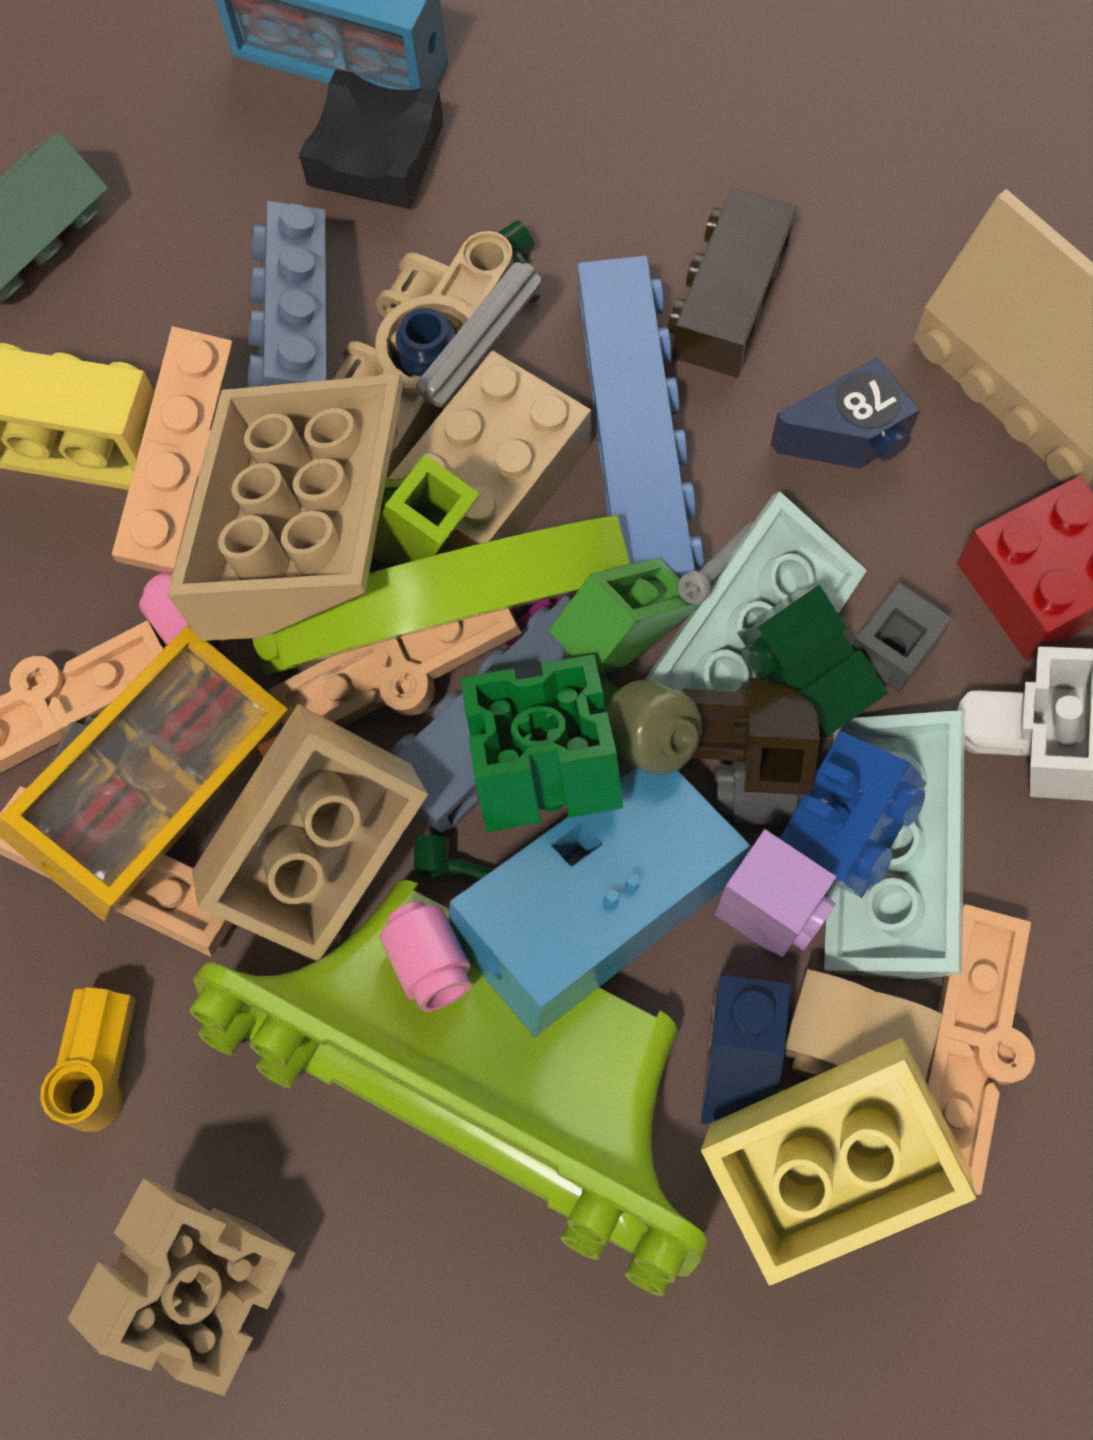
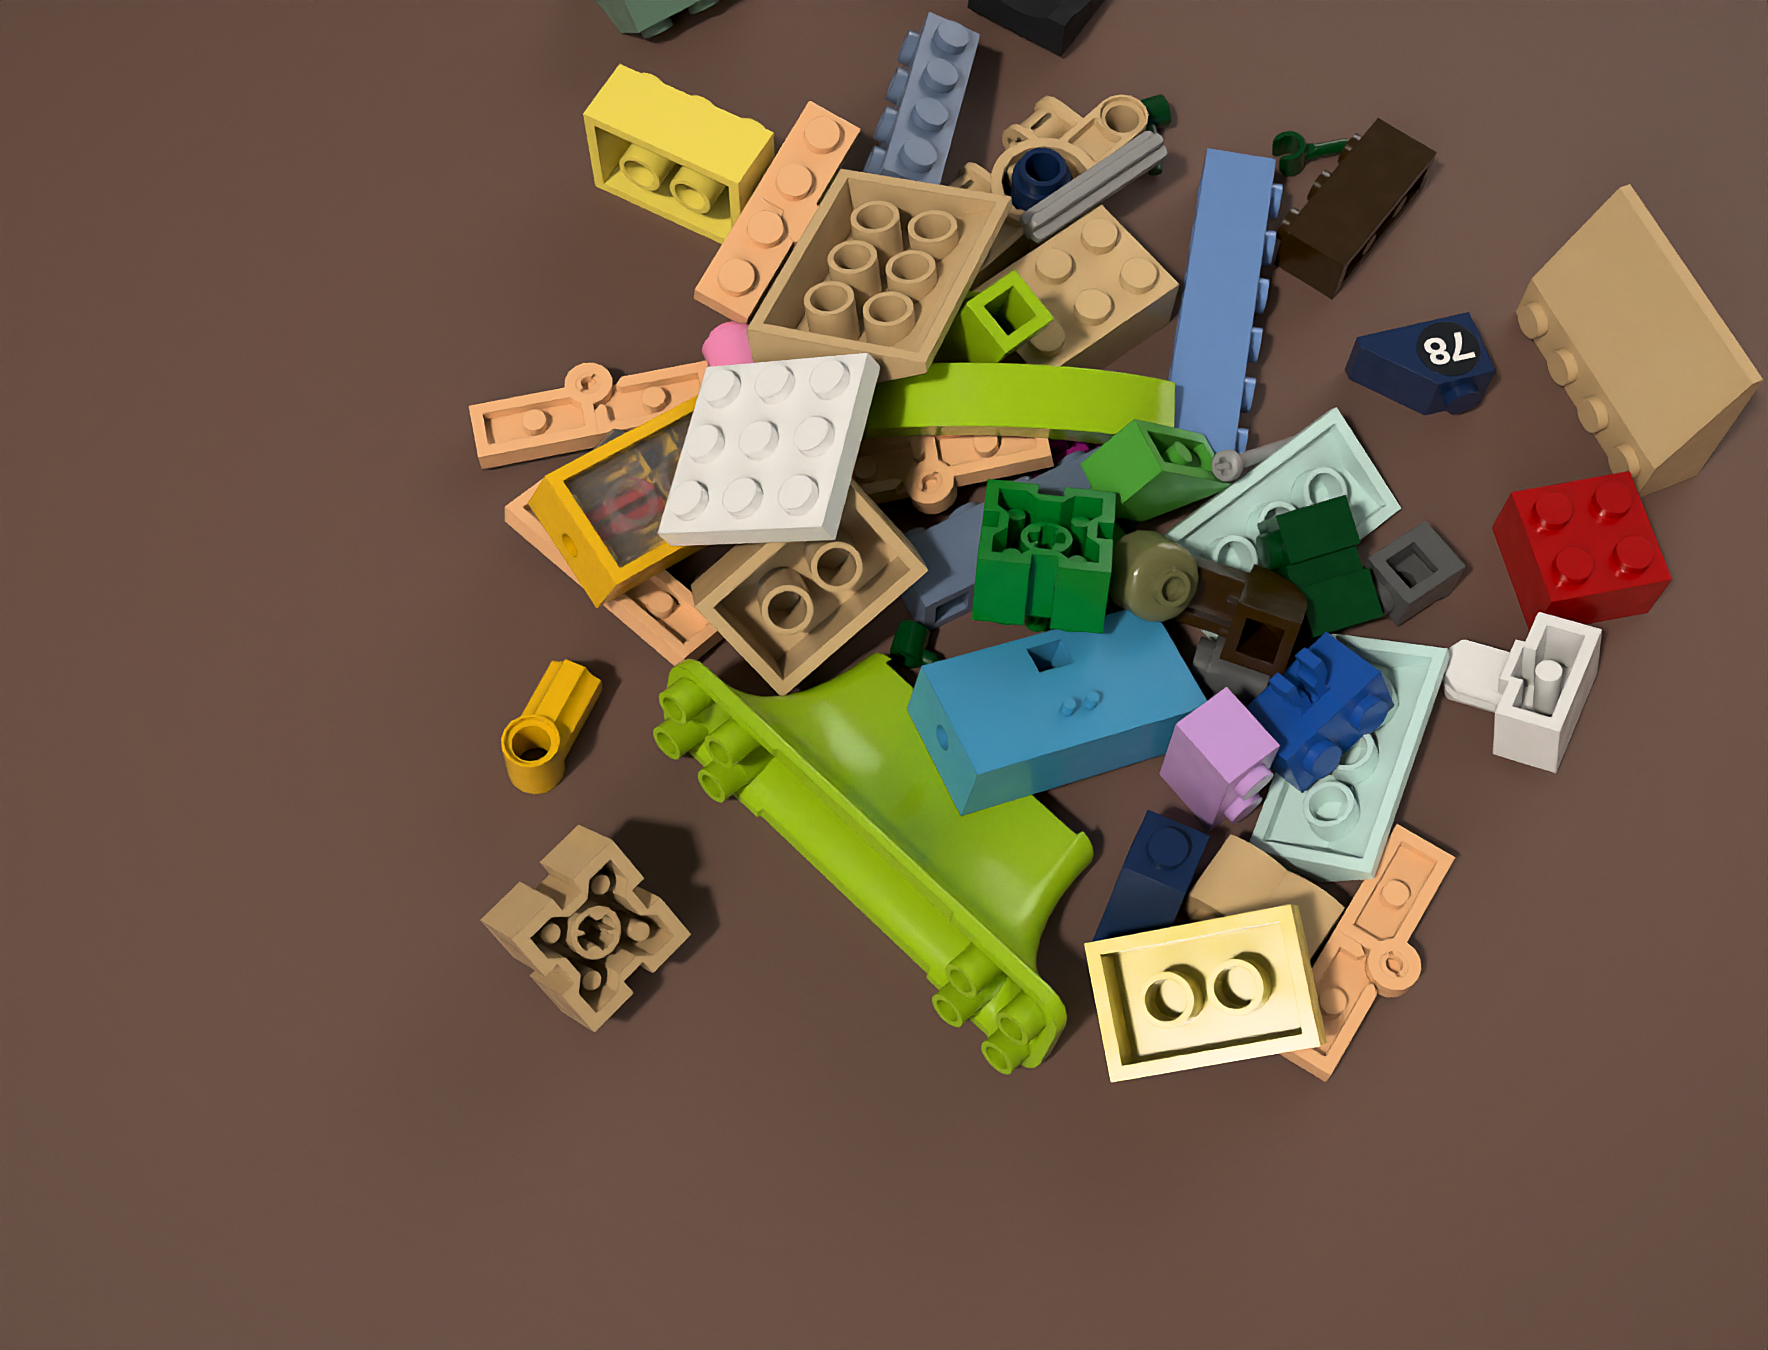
camera: 10 degrees right, 5 degrees down
bright pink brick [379,901,472,1012] -> none
none -> white plate [657,353,880,546]
none -> dark green hand [1272,131,1348,177]

